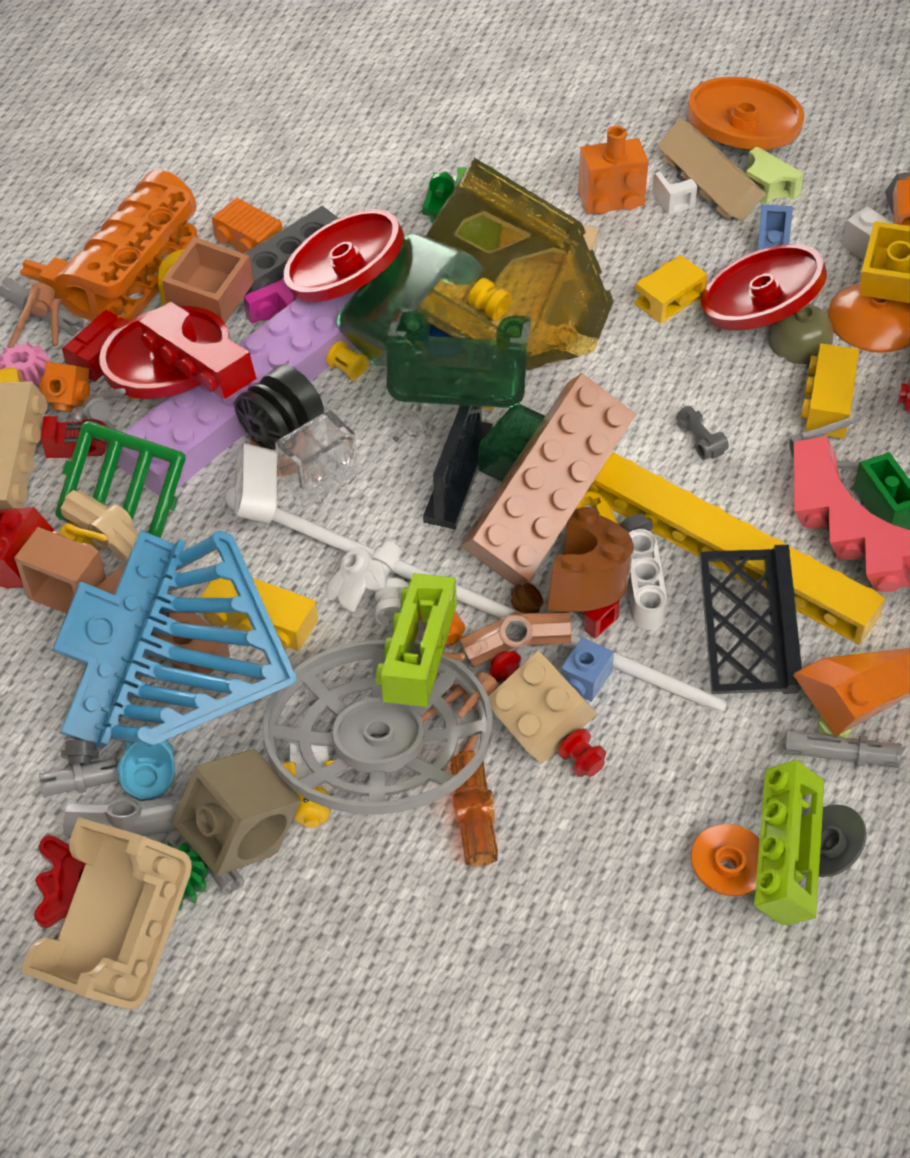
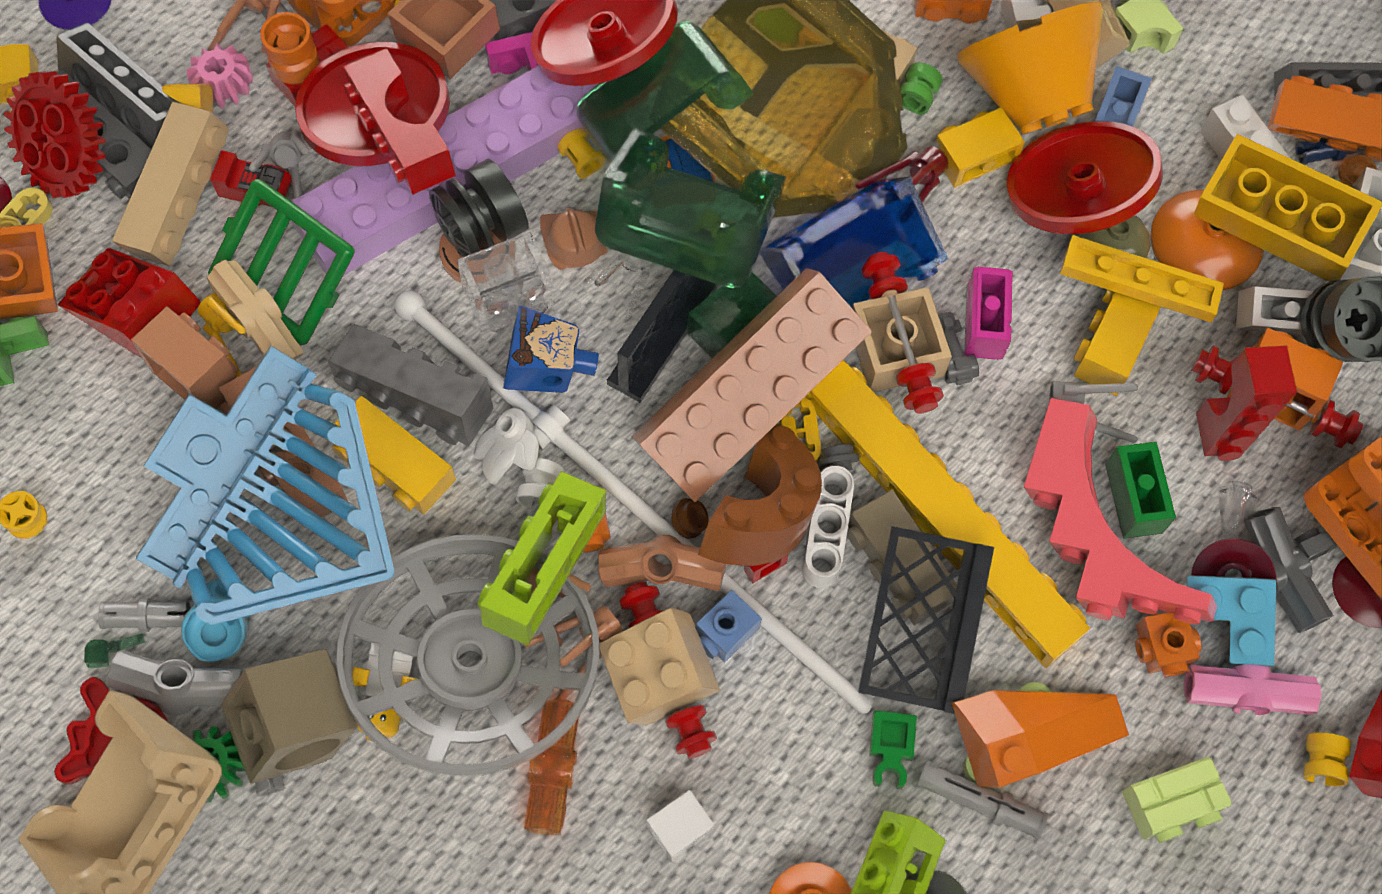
camera: 10 degrees right, 15 degrees up
orange brick [39,361,90,412] -> none
dark grey plate [61,740,99,766] -> none
white beam [235,443,277,524] -> none
yellow wheel [468,278,512,321] -> none
none -> clear green hand [84,633,146,669]
none -> orange wheel [260,12,319,84]
none -> flat silver wedge [328,324,494,447]
none -> torso [503,306,599,393]
none -> nougat piece [540,206,608,270]
none -> white panel [646,790,714,863]
none -> clear blue windscreen [759,177,949,308]
none -> dark tan brick [847,490,957,626]
none -> tan brick [852,252,952,414]
none -> dark red plant [856,146,949,222]
none -> green plate [869,710,917,790]
none -> bright green wheel [898,62,943,115]
none -> light orange cone [956,1,1103,135]
none -> dark pink brick [964,267,1013,360]
none -> yellow plate [1060,235,1224,323]

